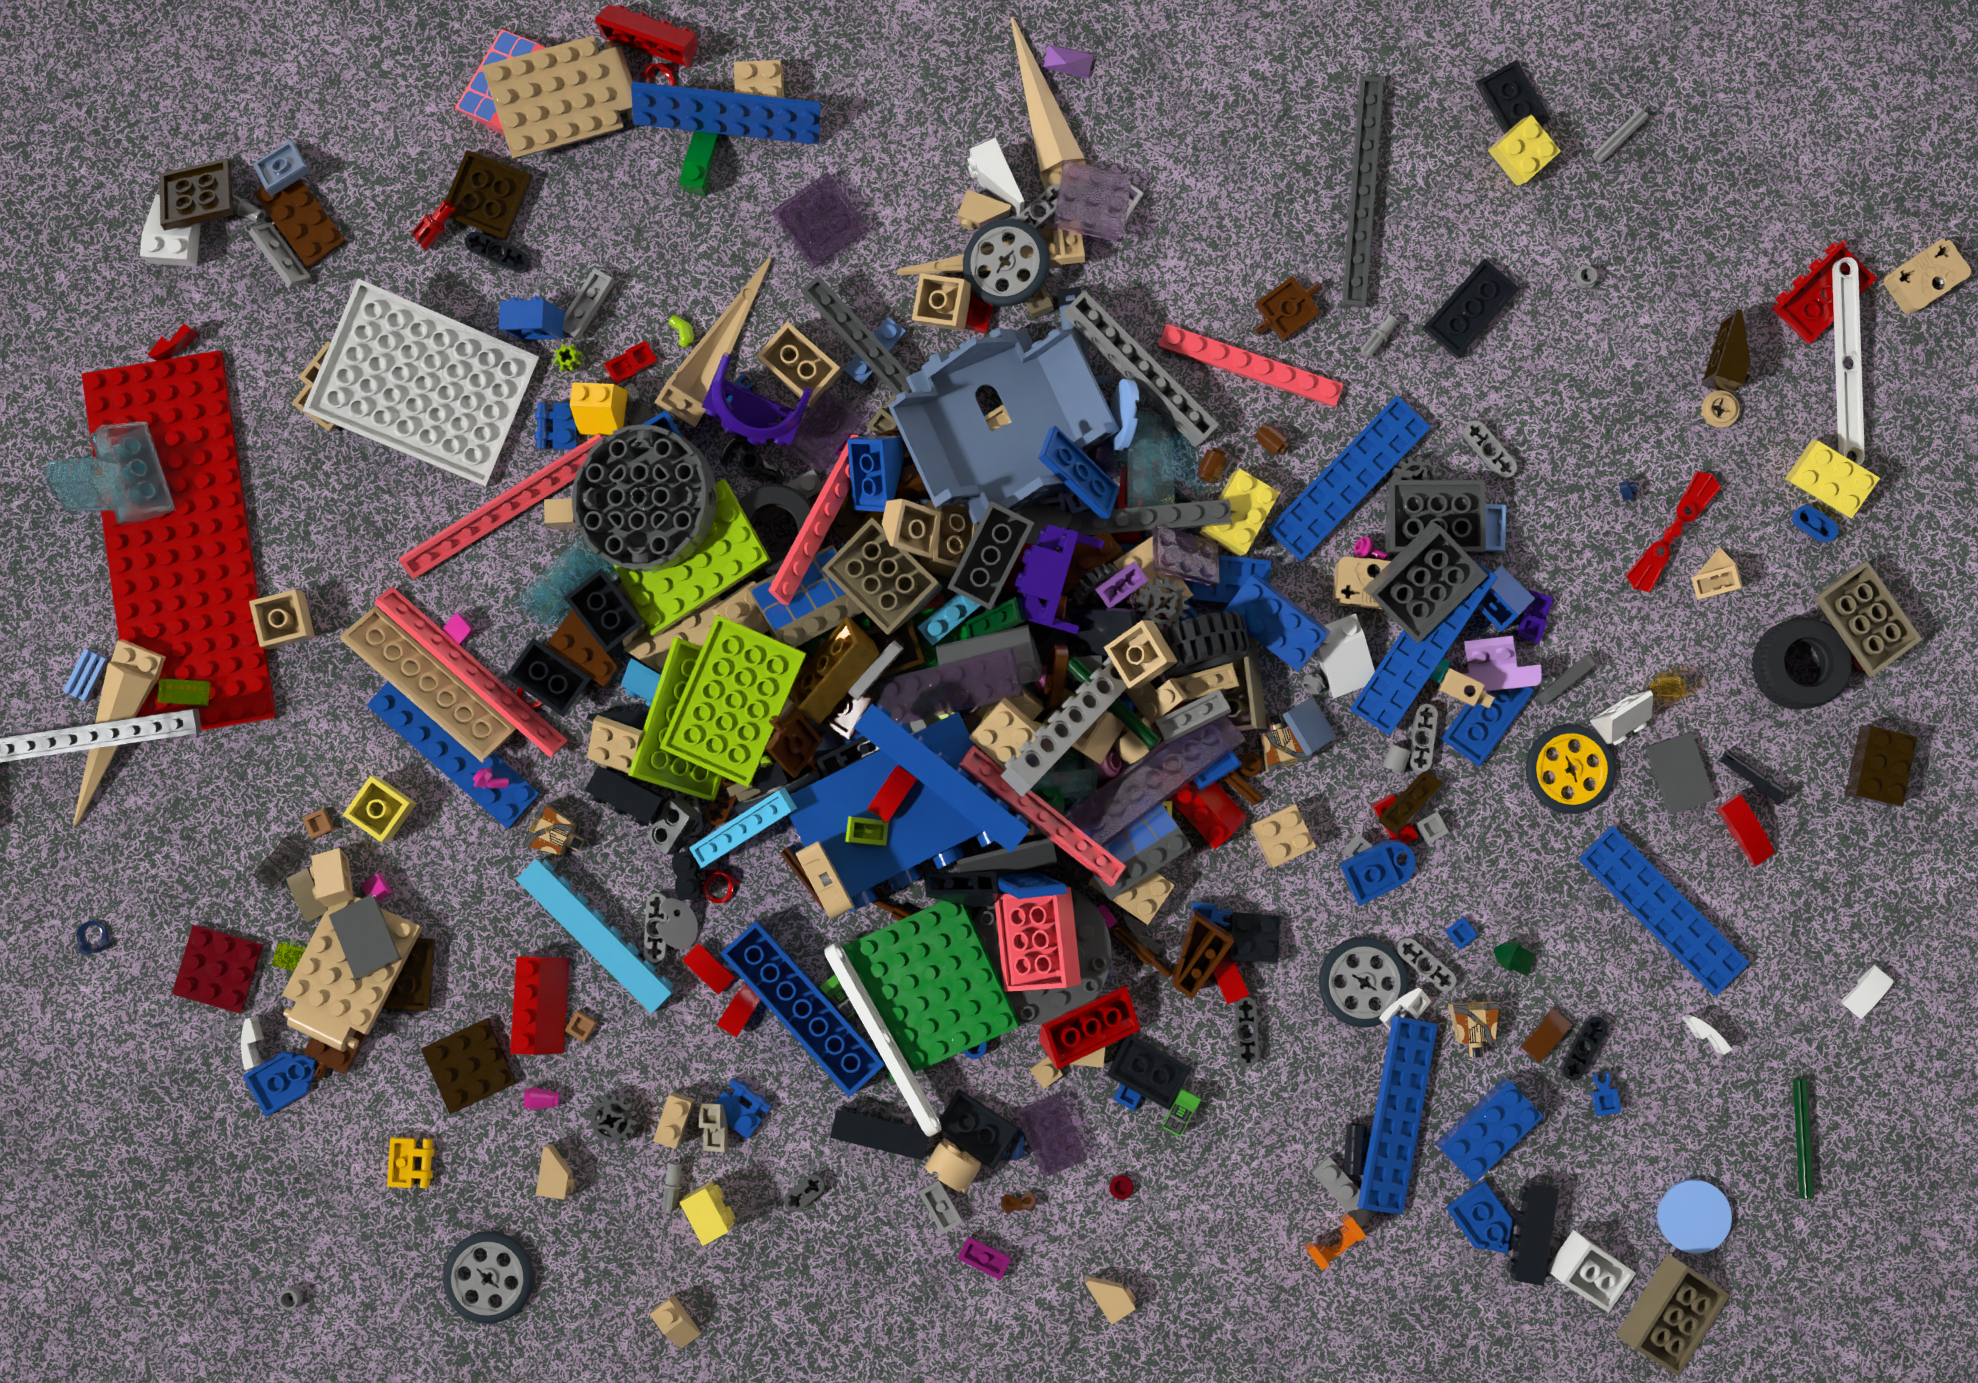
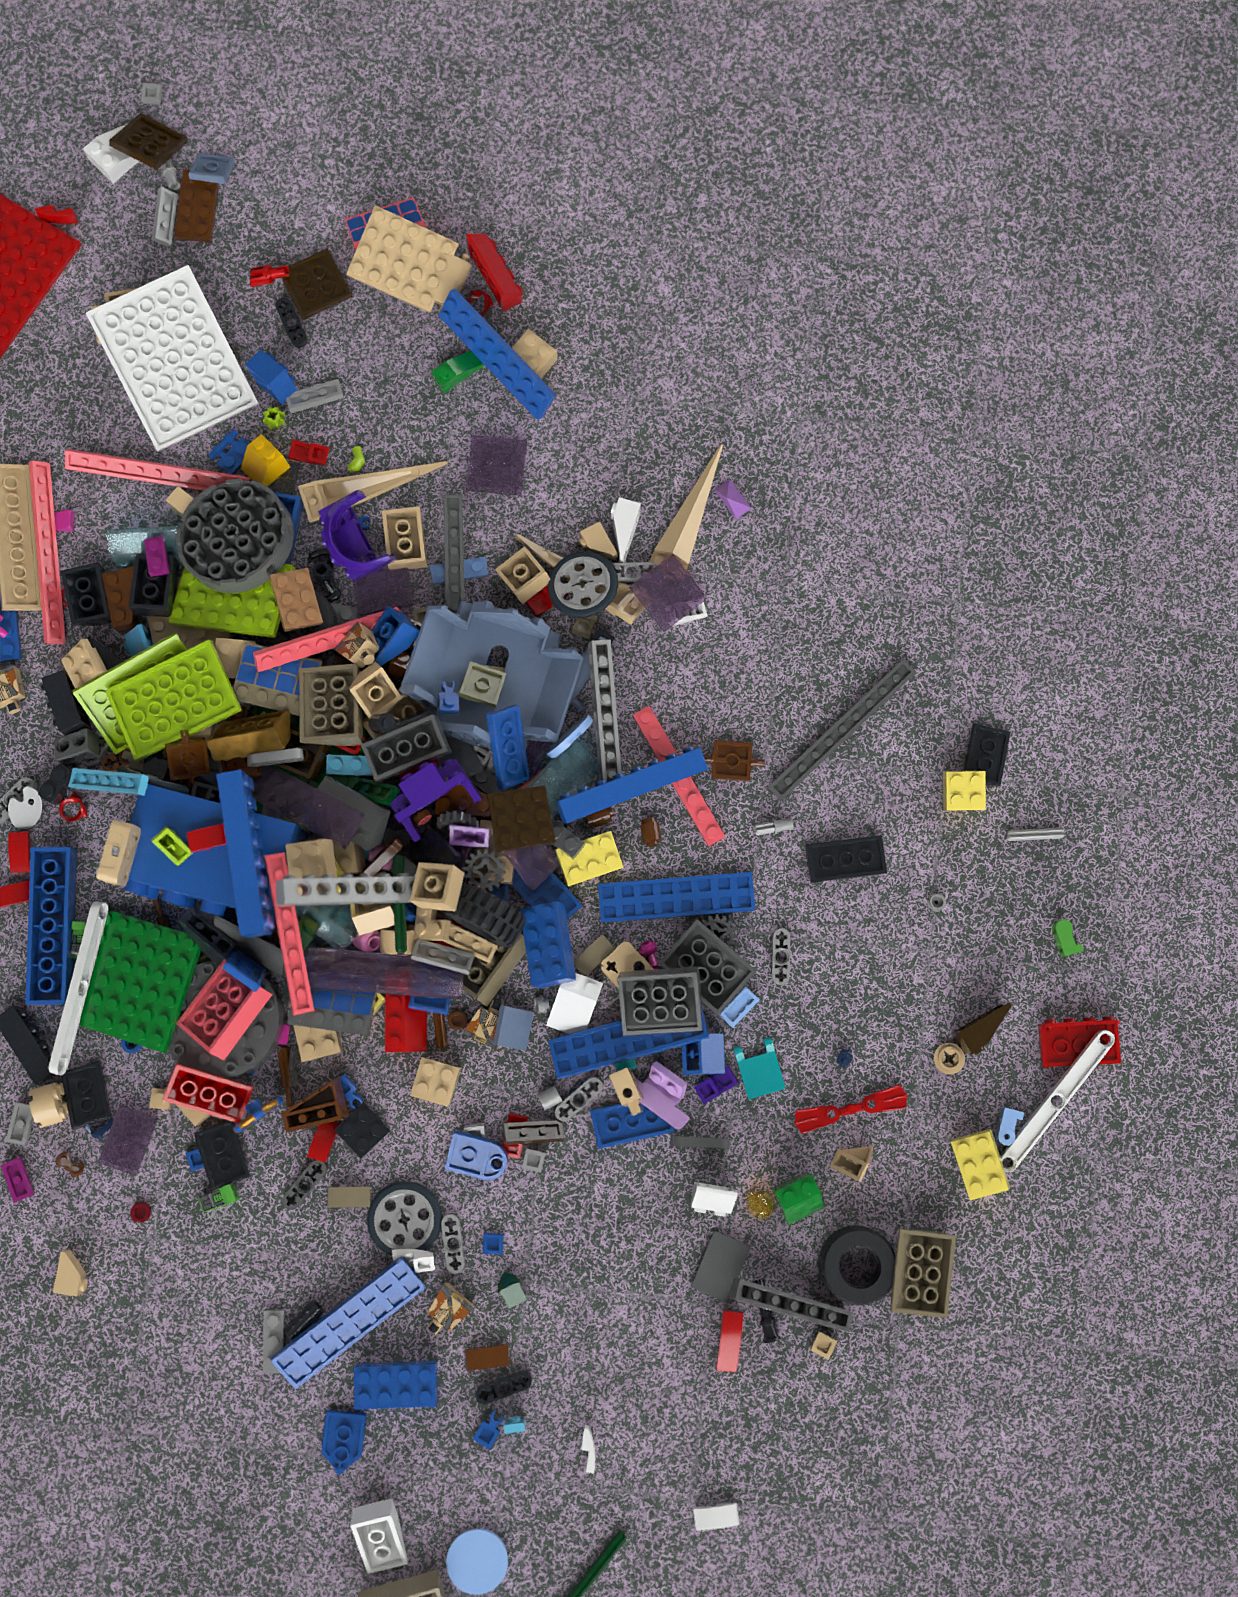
camera: 35 degrees right, 5 degrees down
orange piece [1304,1212,1366,1271] -> none
black brick [1507,1180,1559,1286] -> none
wedge [1526,724,1615,814] -> none
blue plate [1577,826,1749,996] -> none
blue plate [1792,505,1838,543] -> none
dark brown brick [1845,726,1917,807] -> none
tan axle [1884,238,1971,314] -> none
none -> light grey plate [141,83,163,105]
none -> magenta plate [144,535,170,577]
none -> piece [233,1096,284,1133]
none -> medium nougat plate [269,568,323,632]
none -> dark tan slope [327,1186,370,1208]
none -> tan torso [335,622,379,668]
none -> black door [368,710,432,733]
none -> blue plate [438,680,459,714]
none -> olive plate [459,661,507,708]
none -> dark brown plate [487,785,556,853]
none -> medium azure plate [504,1416,526,1434]
none -> blue brick [555,746,708,824]
none -> dark tan slope [574,934,616,976]
none -> flat silver brick [729,1278,853,1332]
none -> teal flag [733,1037,786,1100]
none -> green slope [771,1172,824,1225]
none -> tan plate [810,1331,837,1360]
none -> light blue leg [995,1106,1024,1145]
none -> bright green leg [1052,920,1083,957]

